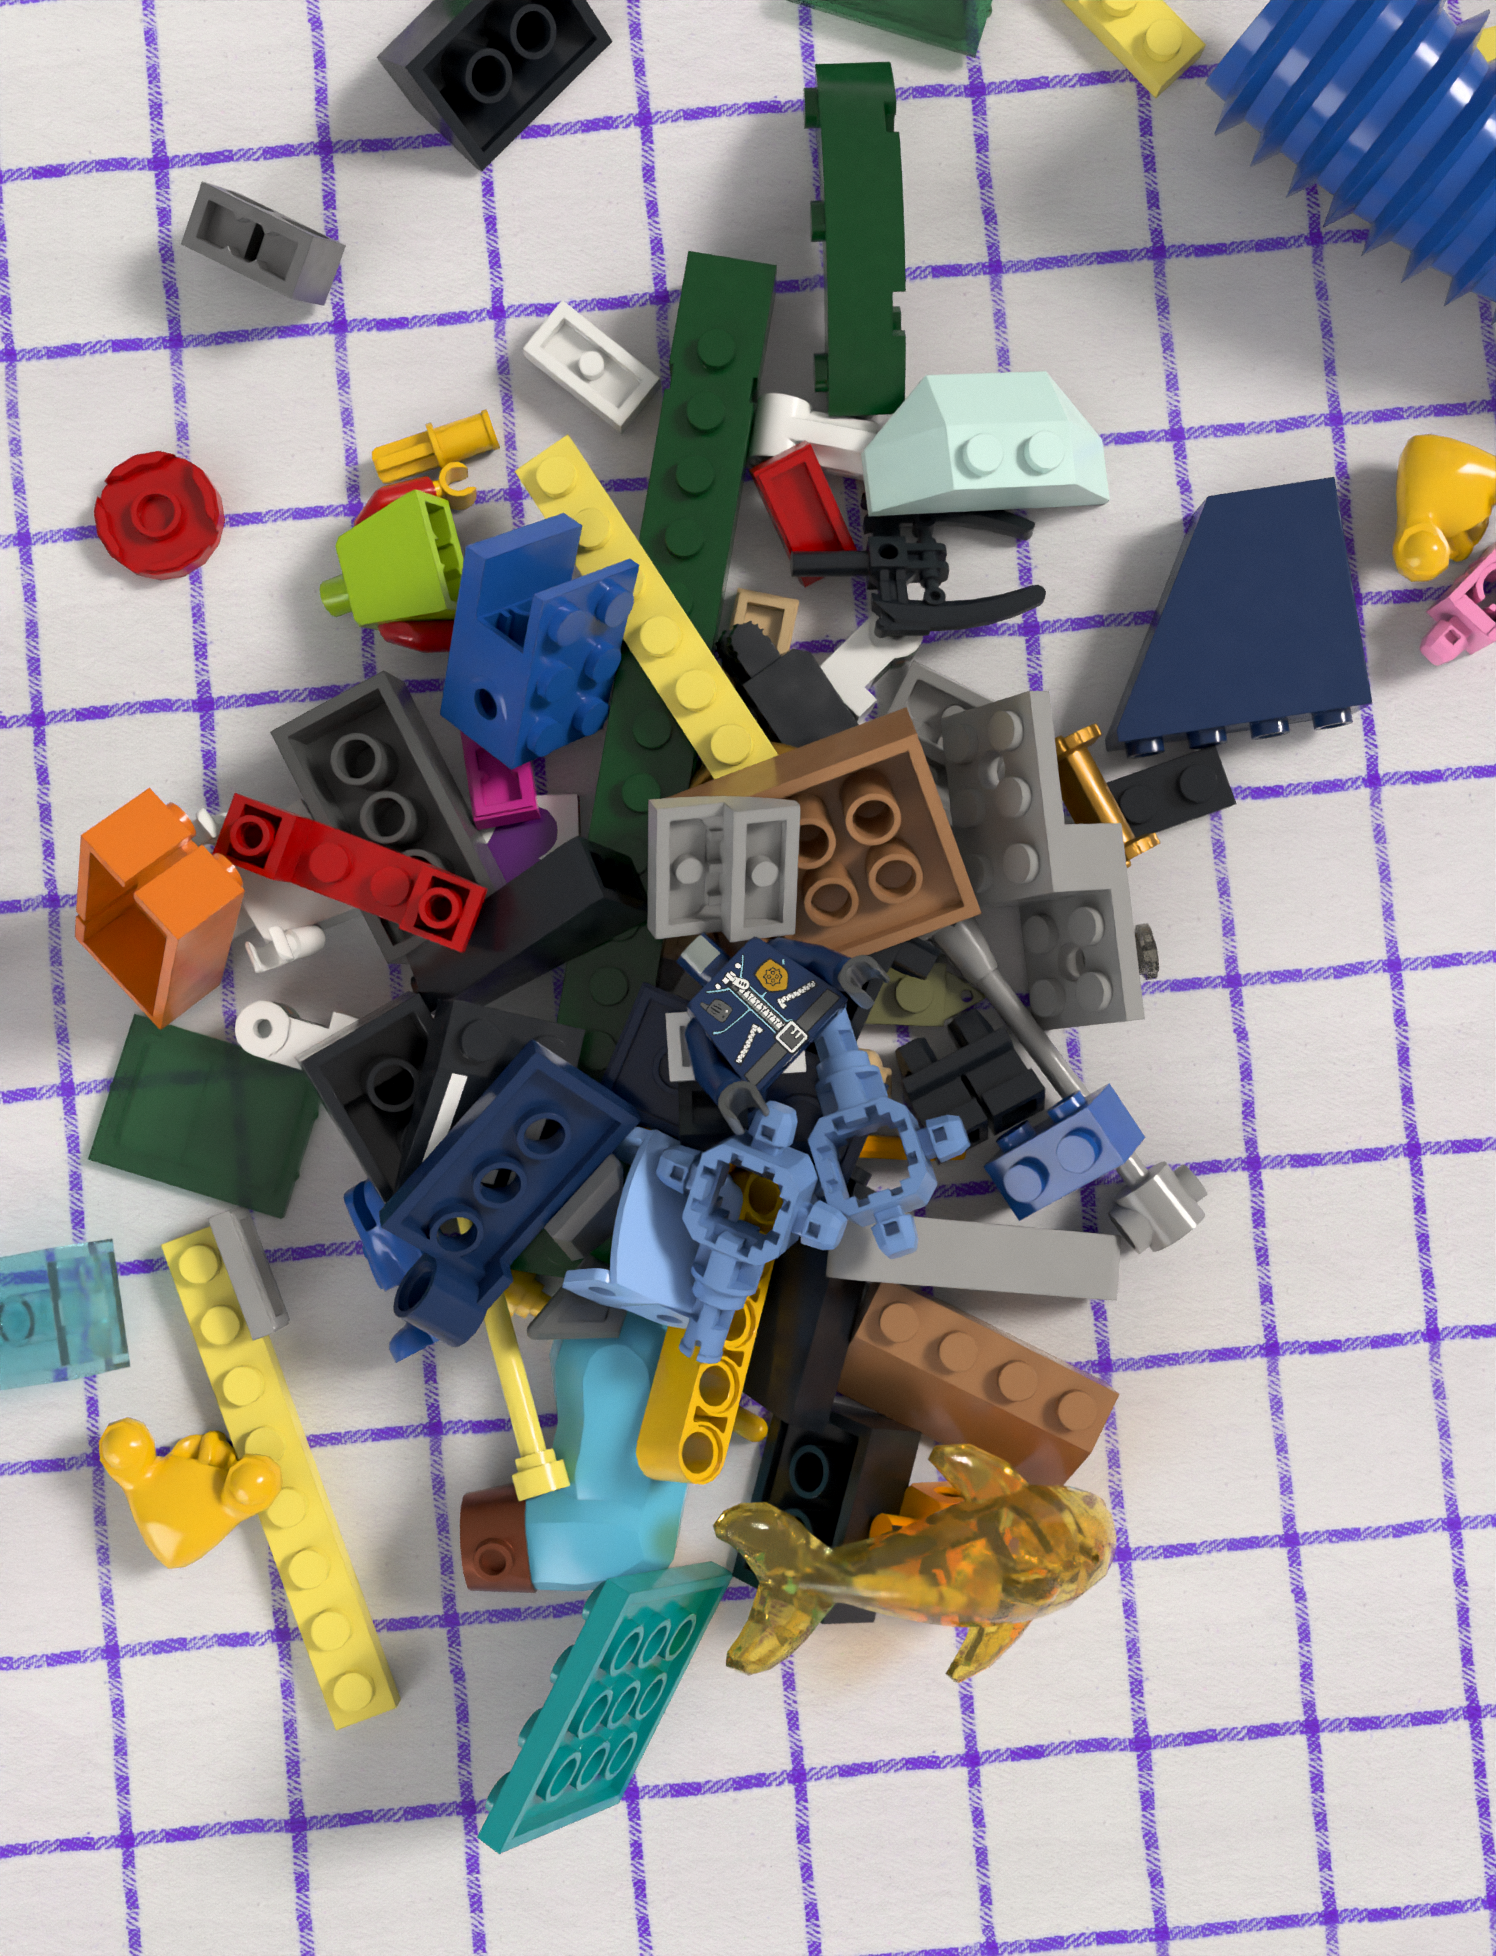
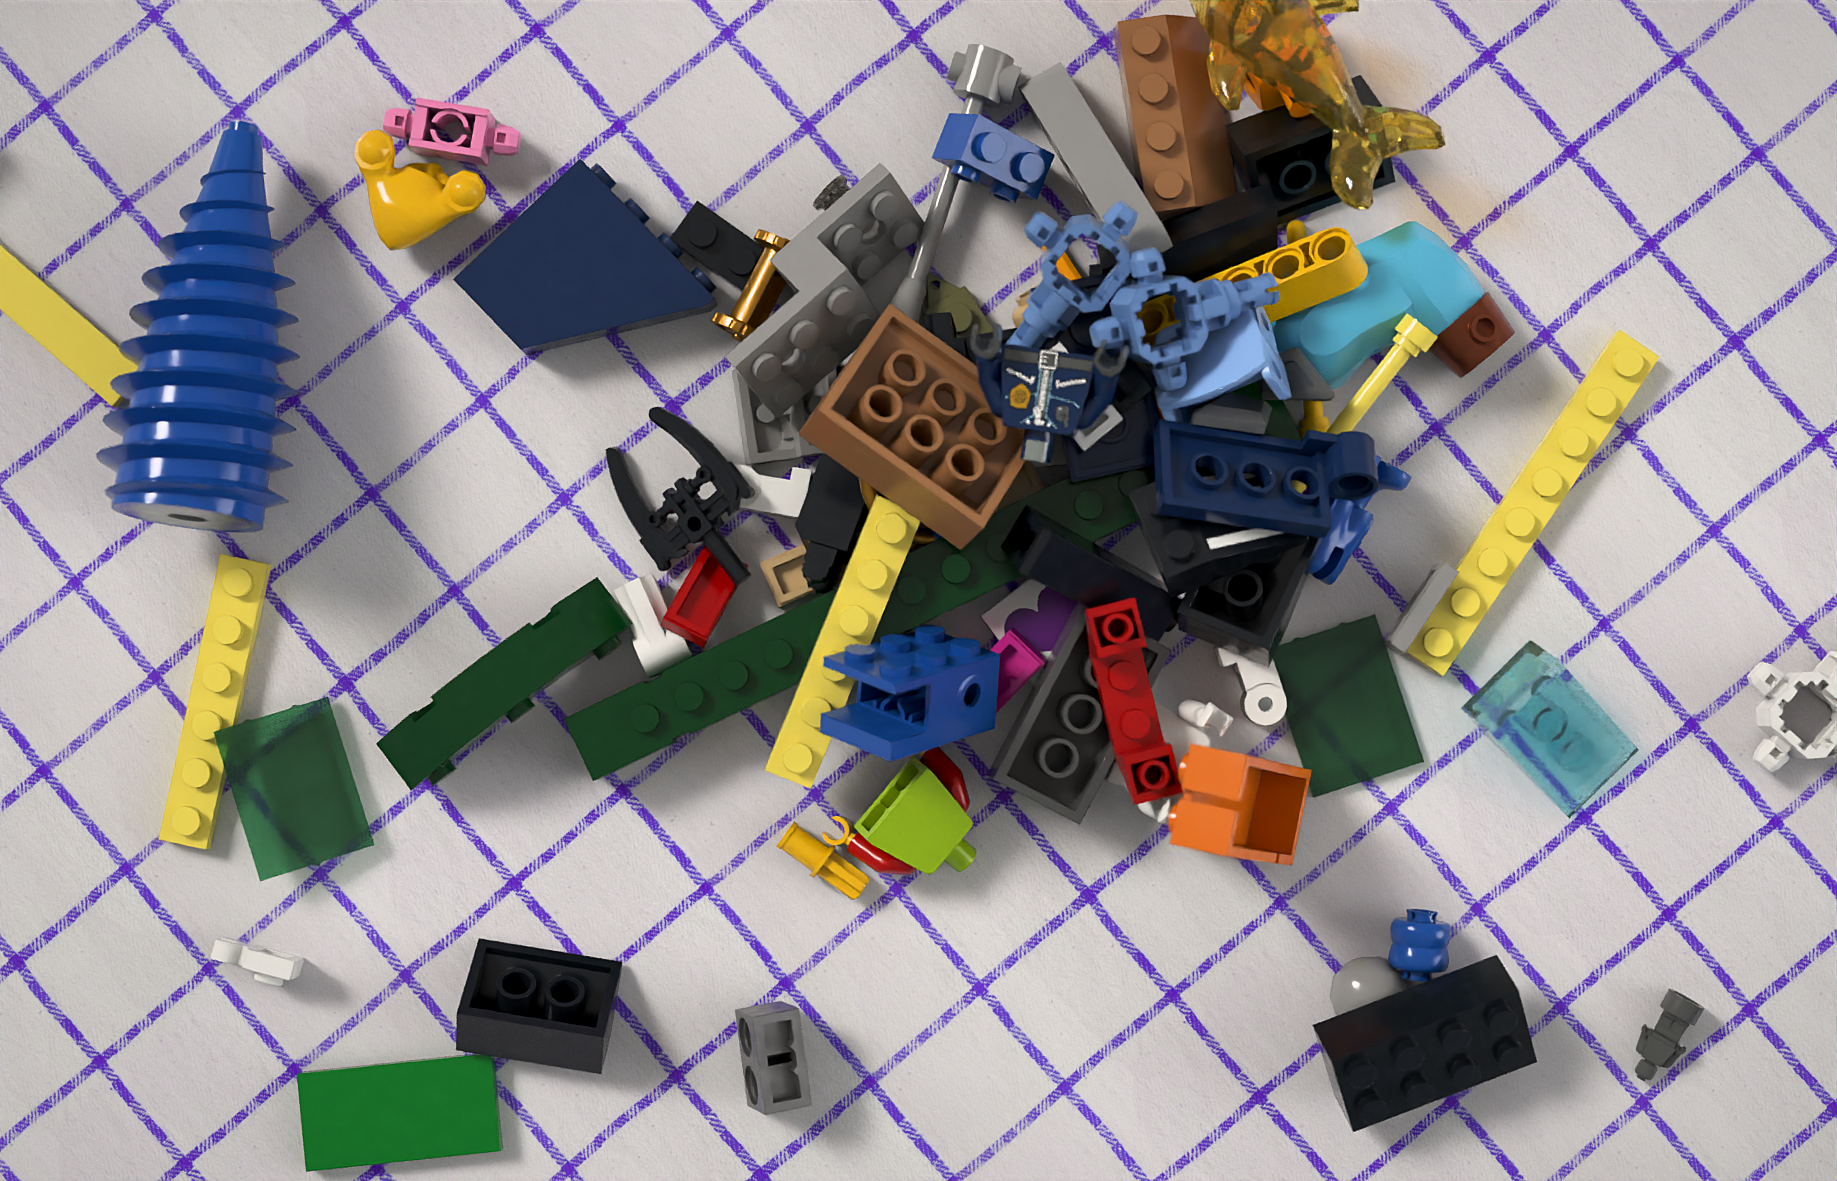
camera: 120 degrees left, 0 degrees up
red tile [94,451,225,581] -> none
yellow head [98,1417,283,1569] -> none
teal plate [477,1561,733,1854] -> none
white plate [522,300,661,434] -> none
light grey slope [648,796,800,942] -> none
light aqua wedge [861,371,1110,516] -> none
black hips [895,1009,1046,1165] -> none

